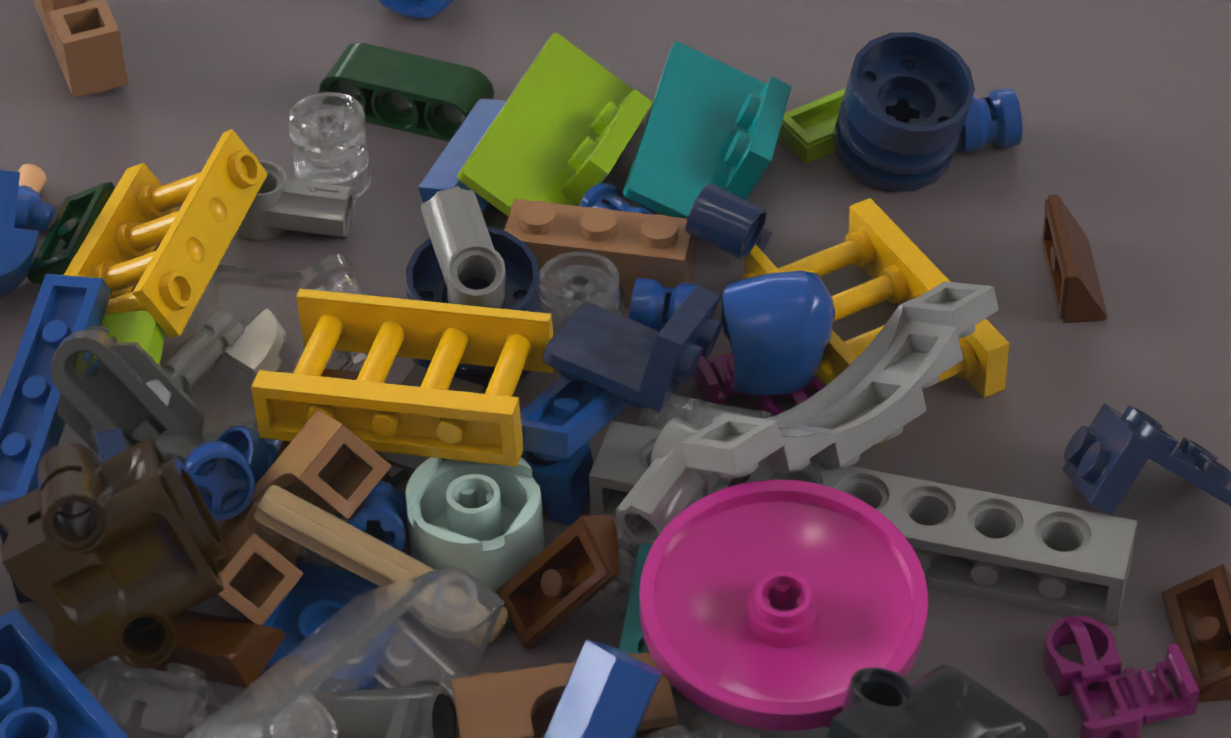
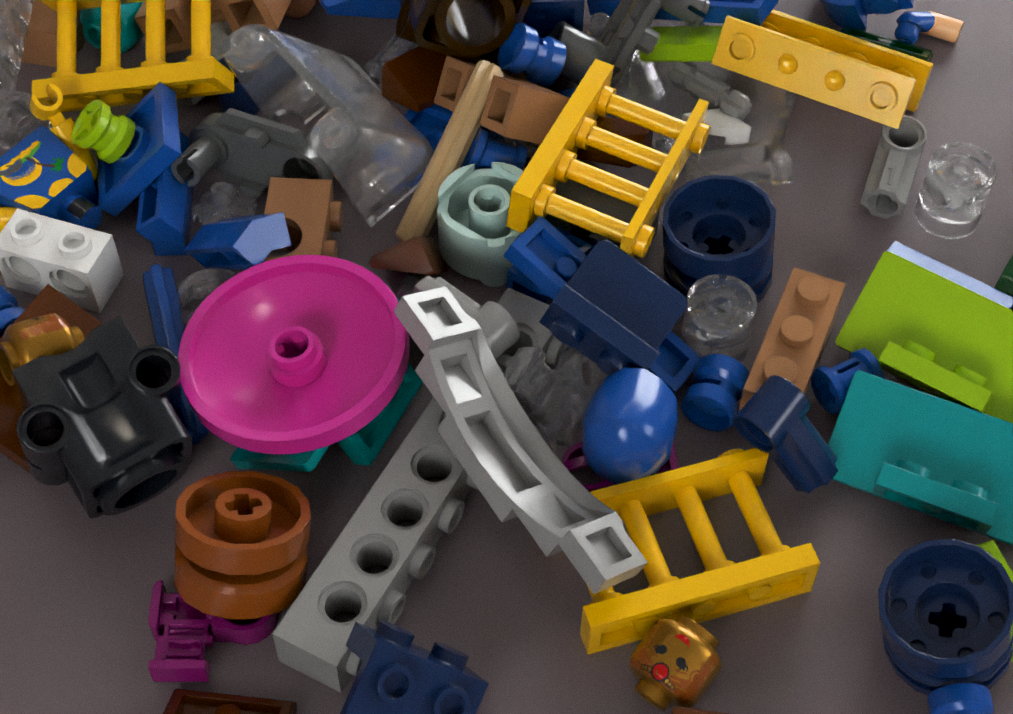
camera: 100 degrees right, 10 degrees up
light grey piece [421,186,506,309] -> none
none -> dark orange wheel [174,471,311,619]
none -> pearl gold head [629,614,722,711]

